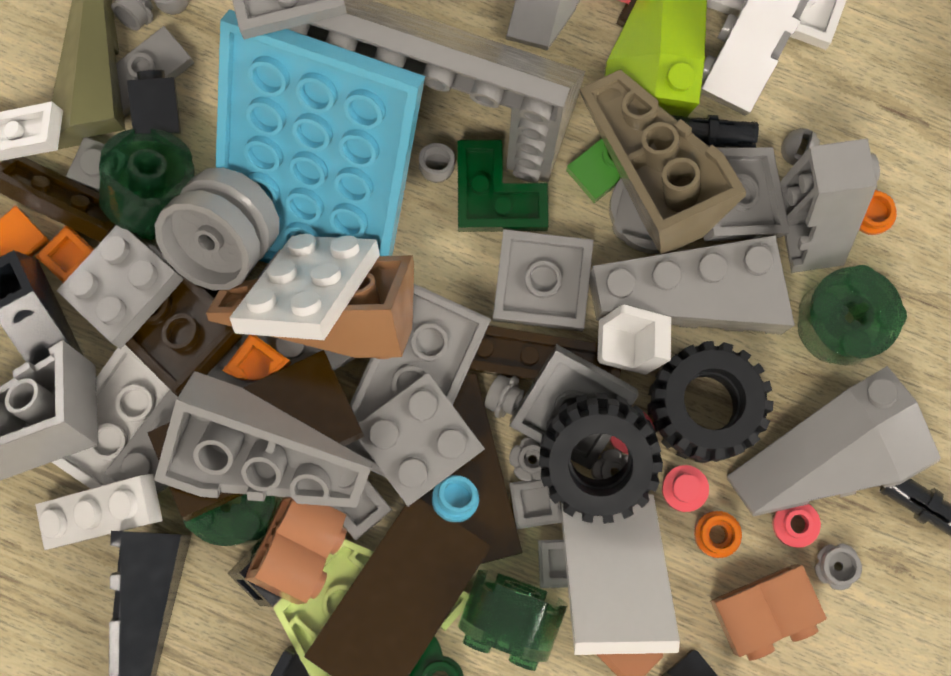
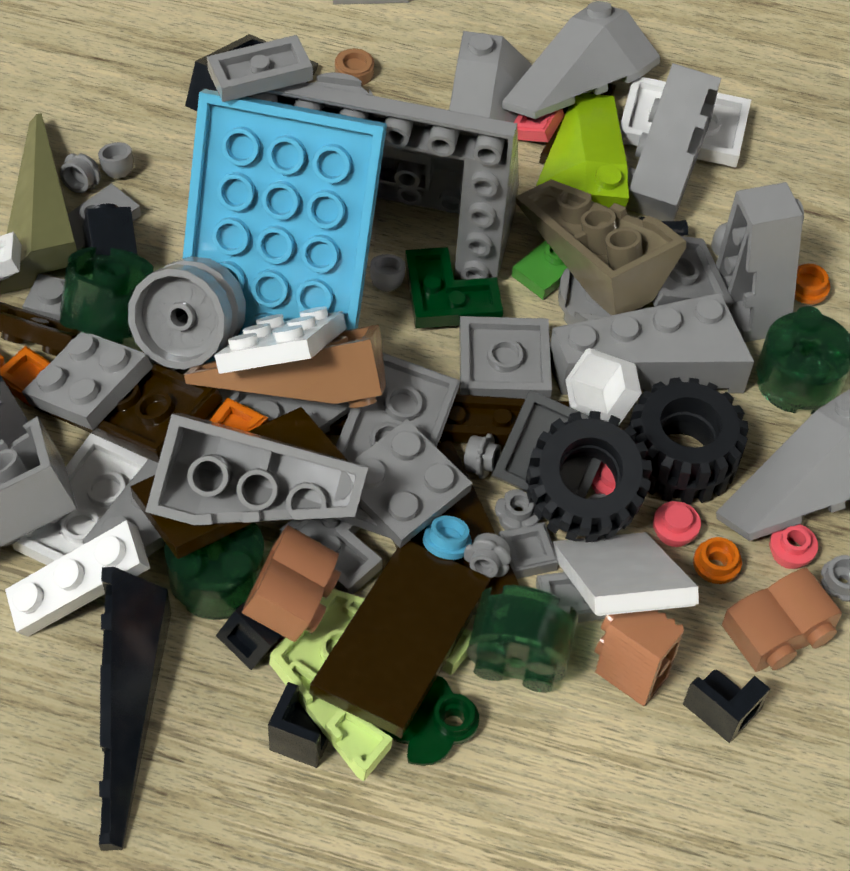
camera: 10 degrees left, 25 degrees down
none -> light grey plate [464,533,511,578]

